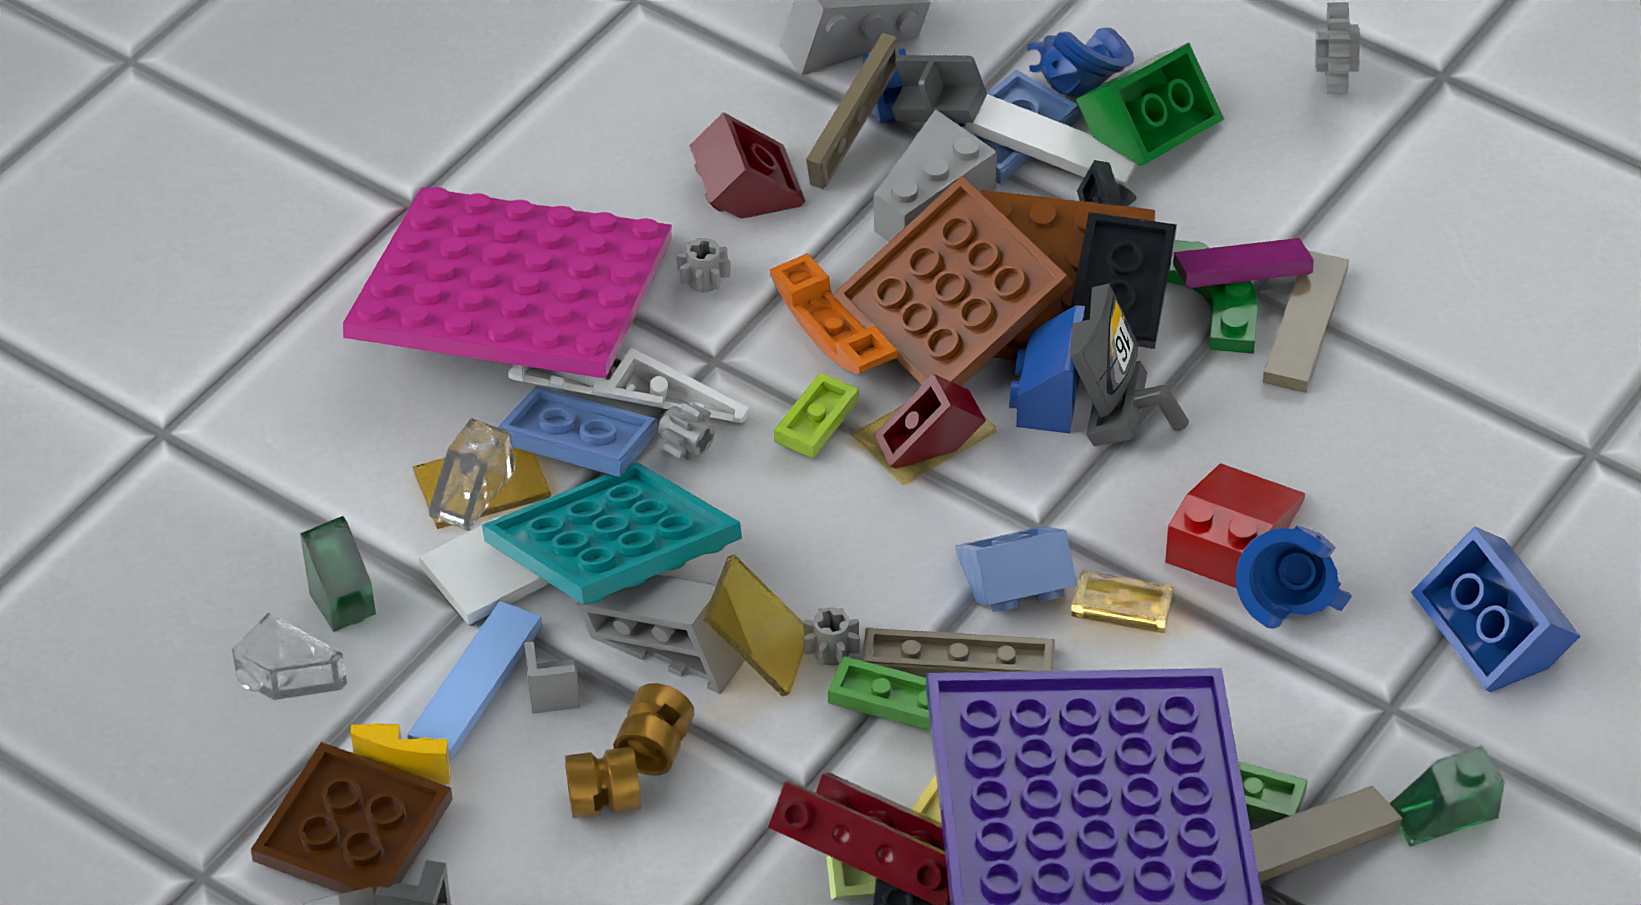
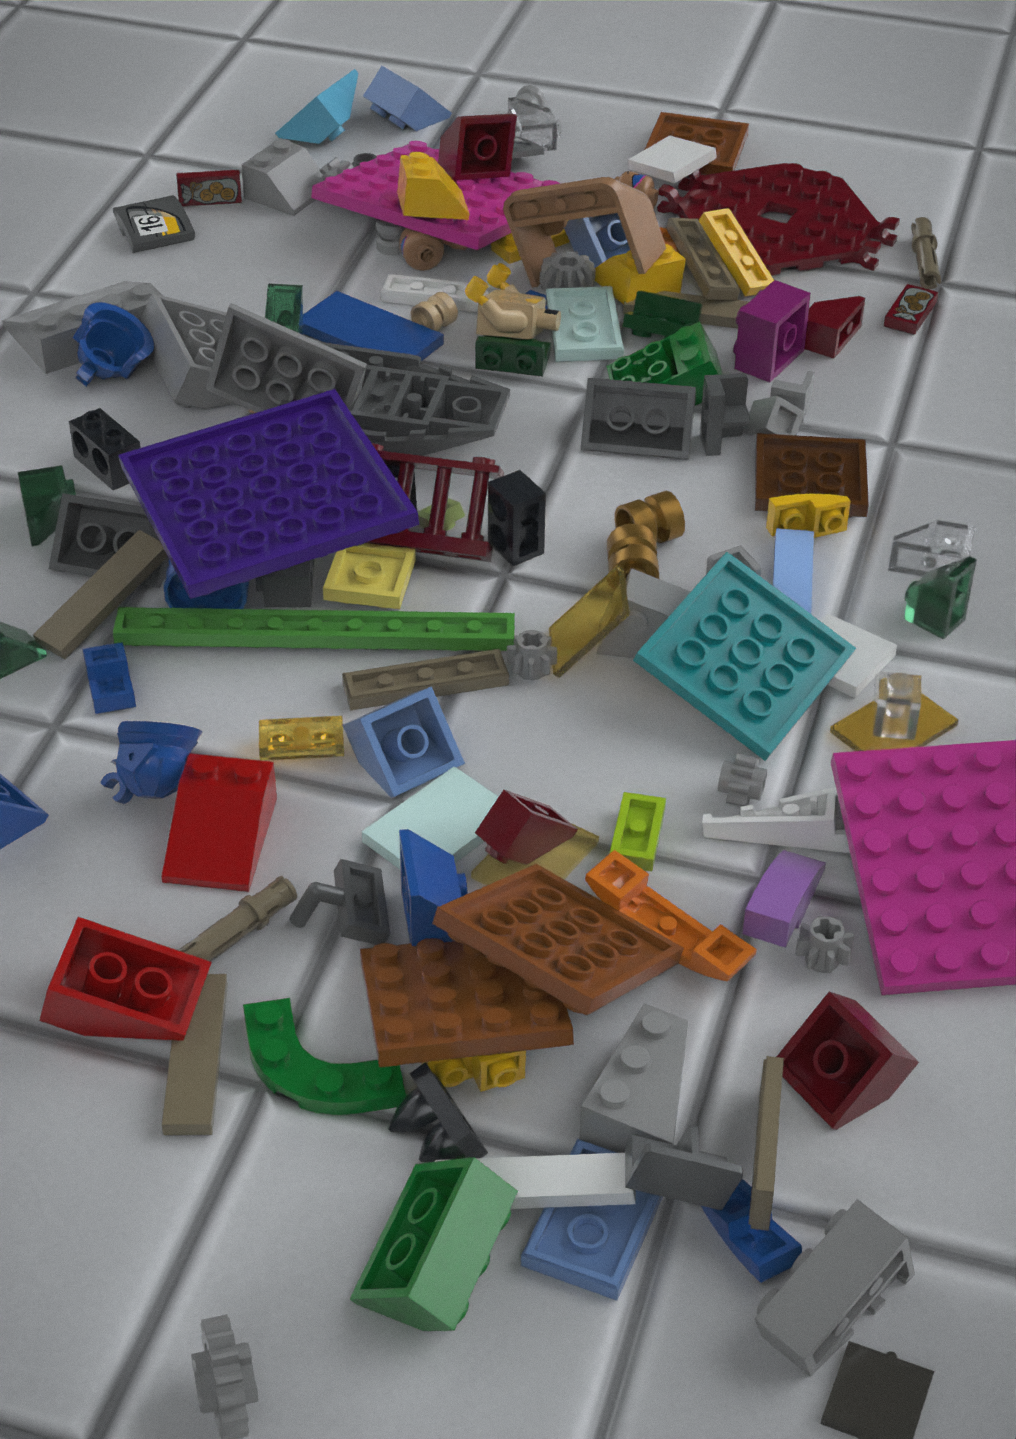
camera: 160 degrees right, 5 degrees down
medium blue tile [496,386,659,477] -> none
blue helmet [1027,27,1134,98] -> none
black tile [1070,212,1177,349] -> none
dark grey slope [1070,284,1139,417] -> none
magenta tile [1173,238,1314,288] -> none
none -> red slope [39,917,212,1041]
none -> blue slope [82,642,136,714]
none -> dark tan pin [178,876,297,961]
none -> light aqua tile [362,766,499,869]
none -> black brick [488,470,546,566]
none -> medium lavender slope [742,850,826,948]

